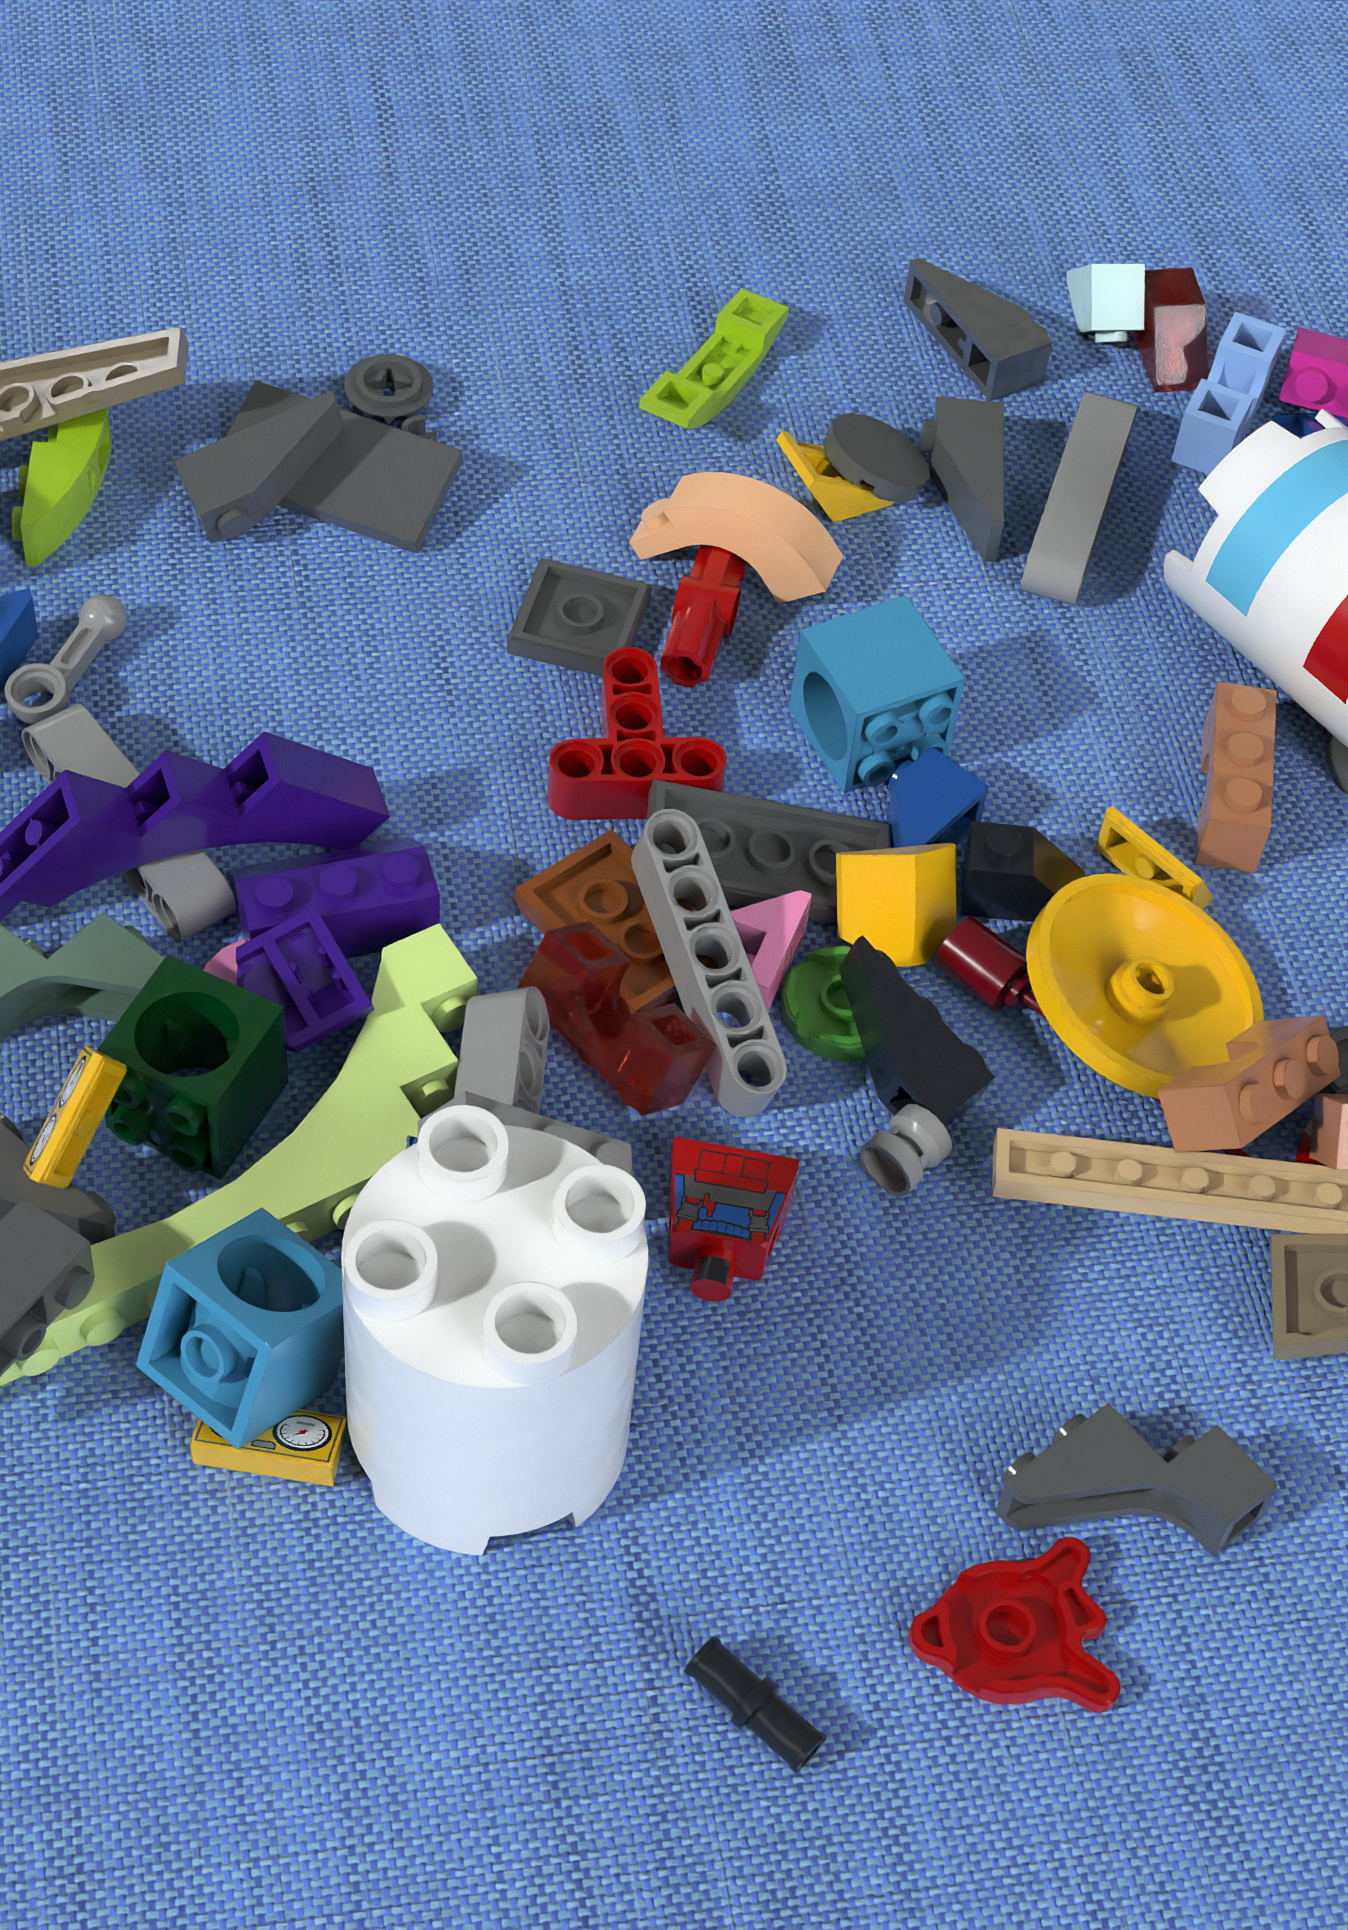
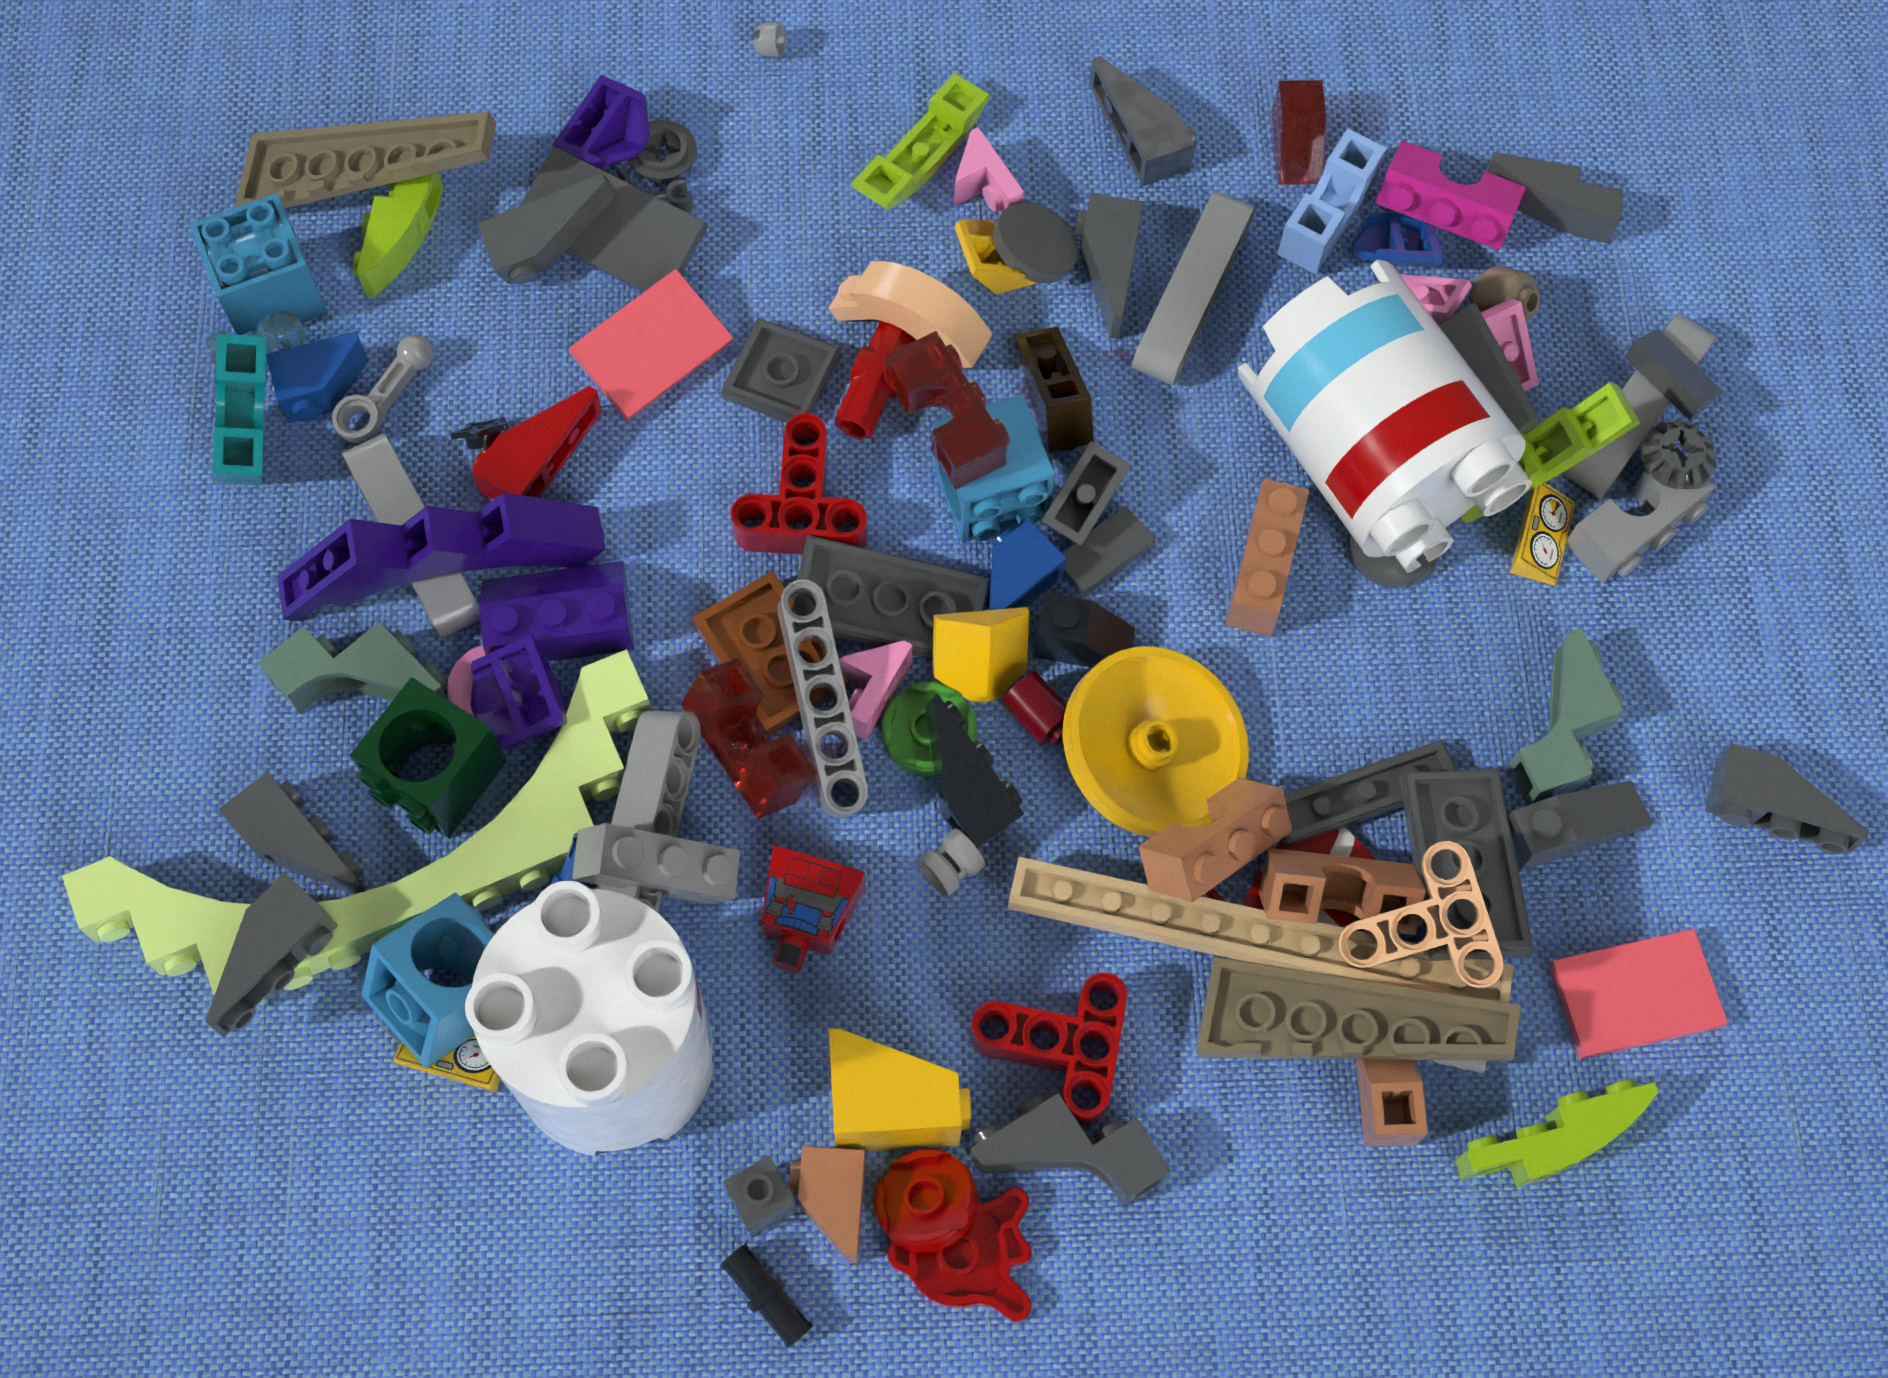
camera: 10 degrees right, 15 degrees up
yellow slope [23,1046,127,1189] -> none
light aqua slope [1067,264,1145,343] -> none
yellow slope [1096,806,1213,909] -> none
none -> black plate [451,417,509,449]
none -> red slope [472,386,602,500]
none -> dark purple slope [552,75,650,168]
none -> coral tile [569,269,733,422]
none -> dark grey brick [723,1155,798,1237]
none -> light grey hinge [752,22,786,57]
none -> nougat slope [789,1146,866,1264]
none -> yellow slope [829,1028,971,1152]
none -> red tile [873,1149,979,1252]
none -> clear red arch [886,331,1010,490]
none -> bright pink slope [954,127,1024,215]
none -> red beam [971,972,1127,1127]
none -> dark brown slope [1014,326,1094,452]
none -> dark grey slope [1041,441,1131,546]
none -> dark grey tile [1062,506,1156,598]

